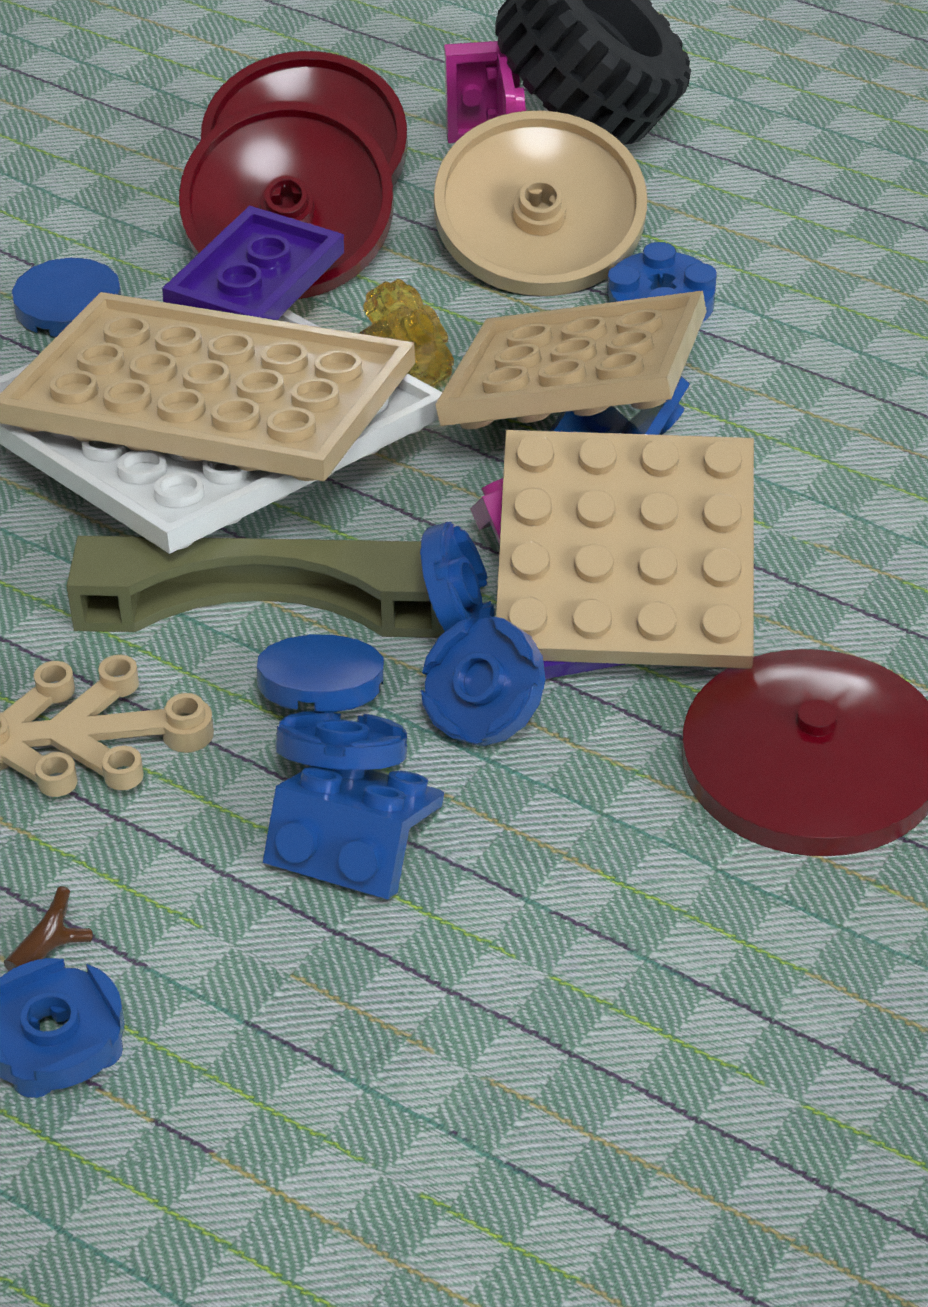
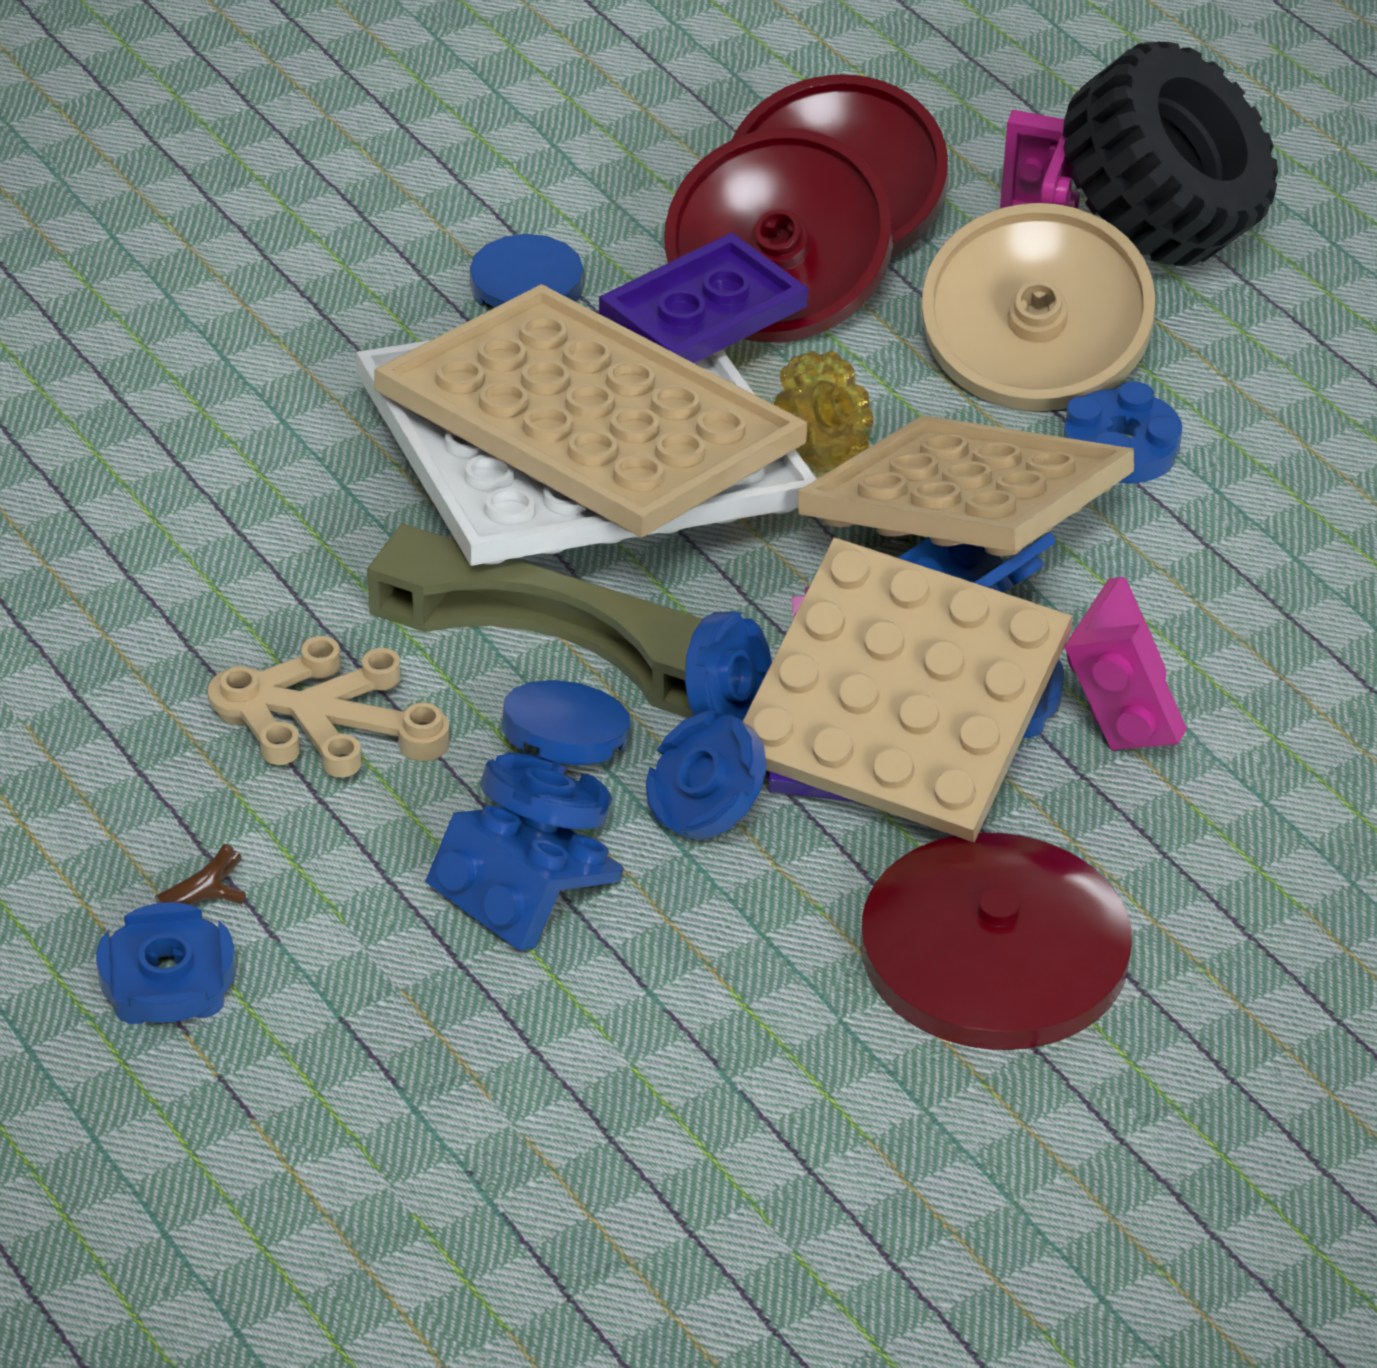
camera: 20 degrees right, 0 degrees up
none -> dark pink bracket [1064,577,1187,750]

